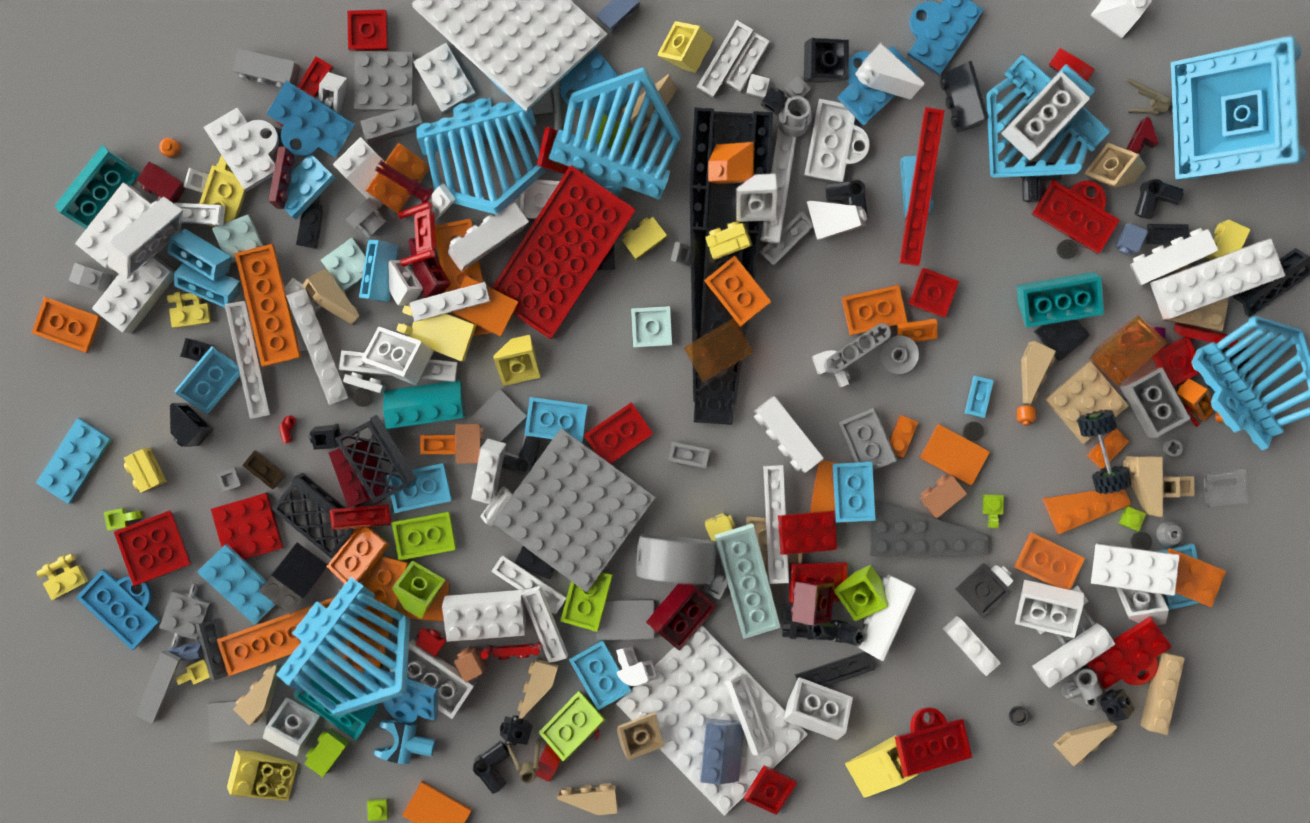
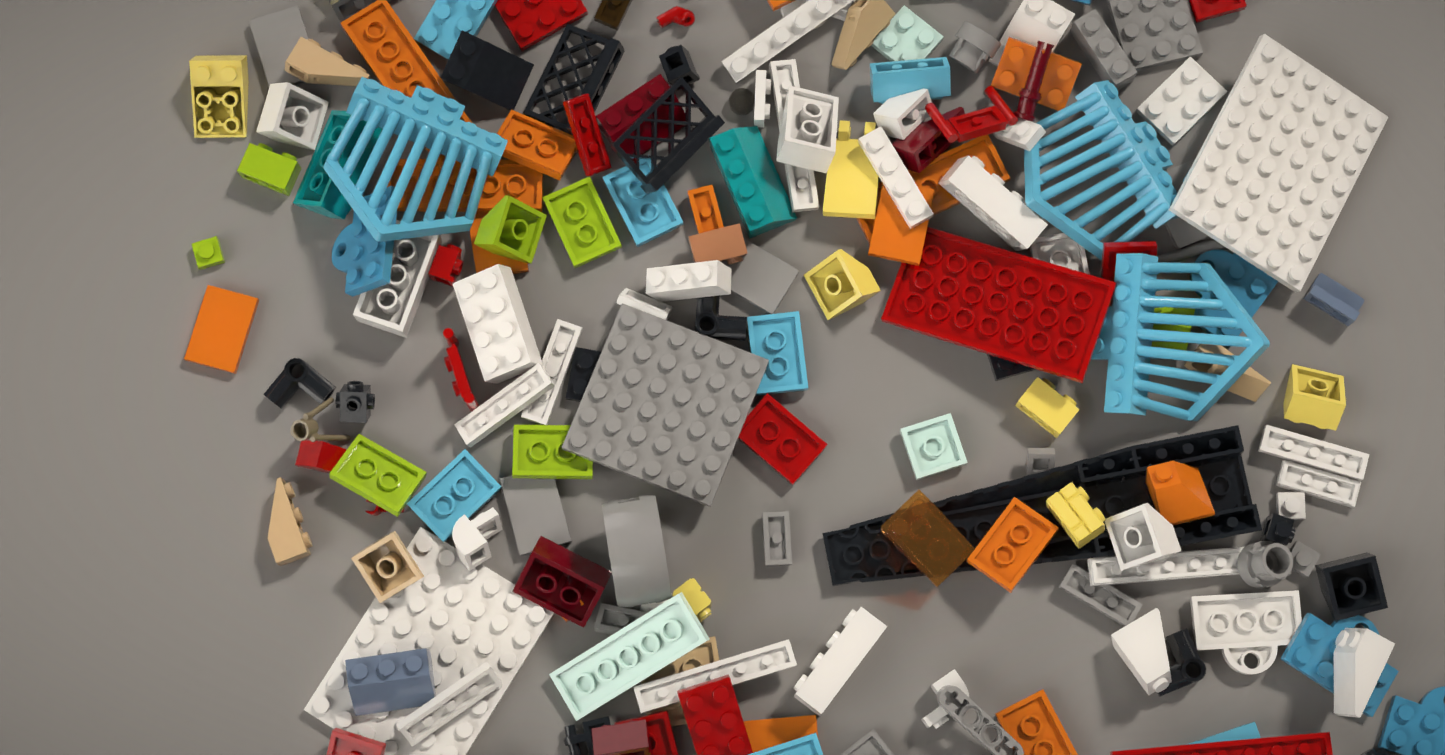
camera: 75 degrees right, 10 degrees down
medium azure connector [374,719,436,764] -> none
nougat brick [454,646,488,683] -> none
tan slope [517,658,559,719] -> none

